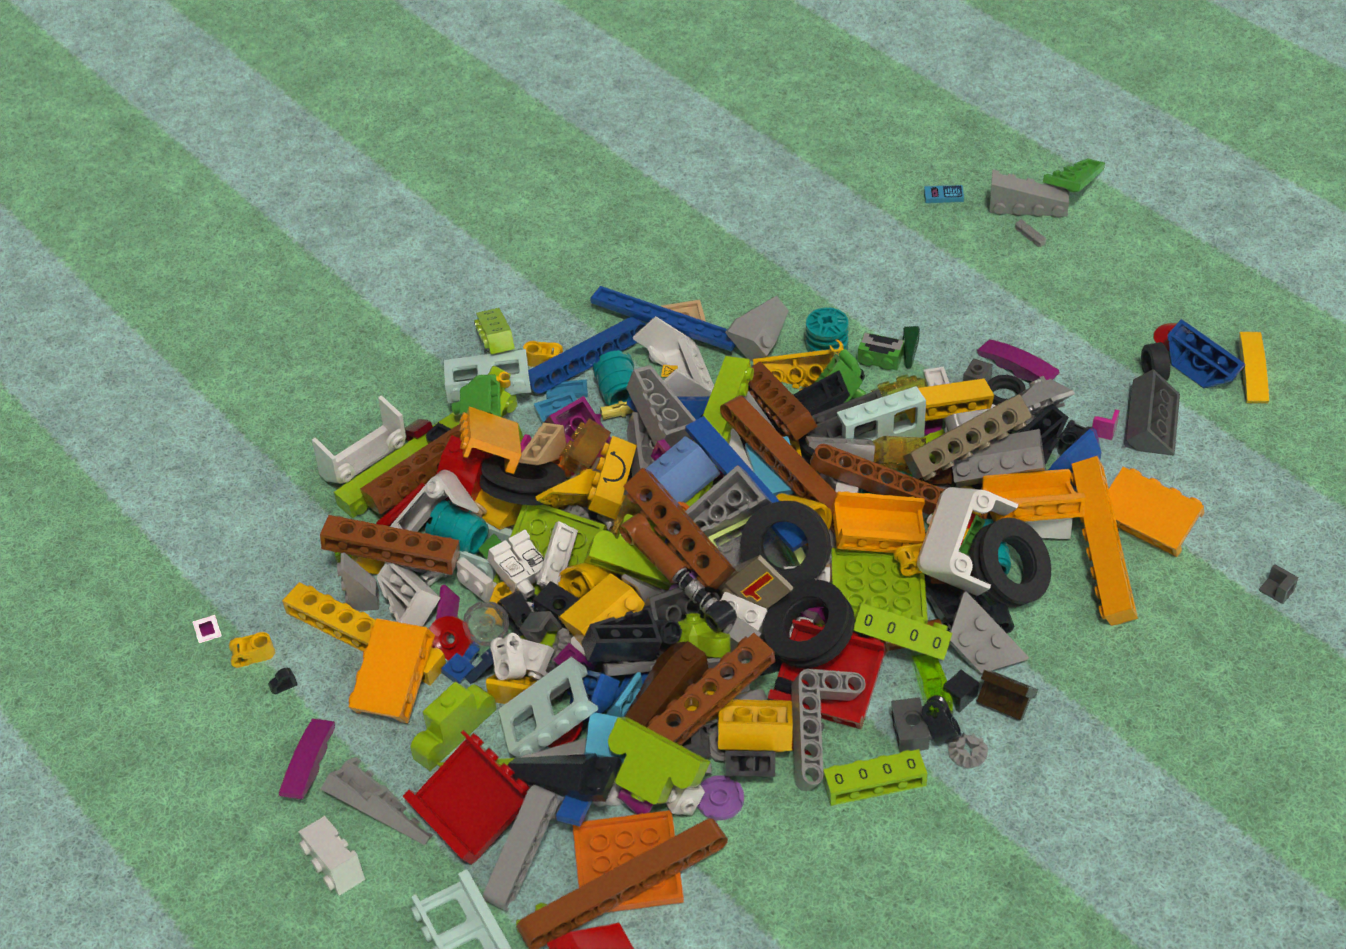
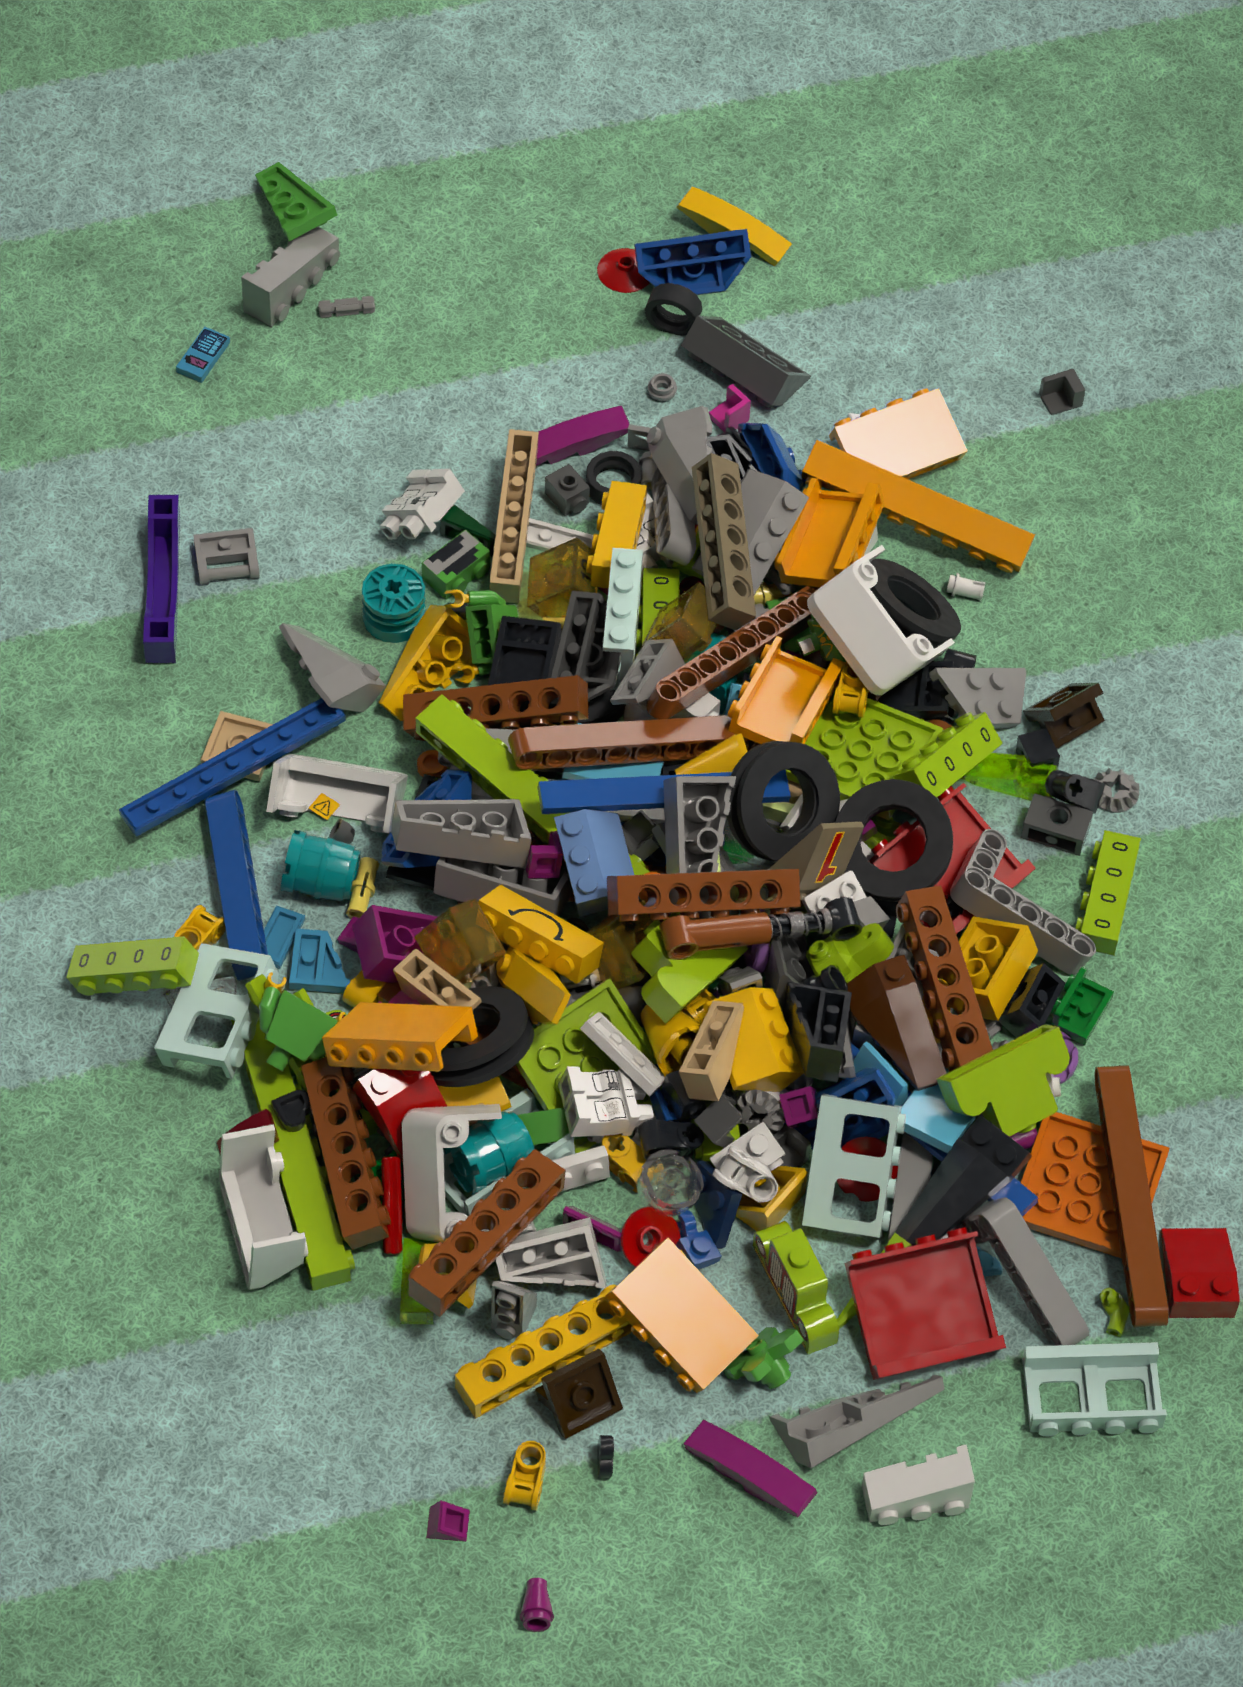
camera: 70 degrees left, 10 degrees up
none -> dark purple arch [143,495,180,663]
none -> light grey plate [193,528,260,585]
none -> white hips [380,469,465,540]
none -> tan brick [489,429,539,603]
none -> magenta cone [520,1578,554,1632]
none -> dark brown bracket [535,1349,623,1439]
none -> light grey plate [648,373,677,401]
none -> tan slope [679,1001,744,1101]
none -> bright green plant [723,1327,804,1389]
none -> white pin [946,573,986,601]
none -> green bracket [1049,967,1114,1045]

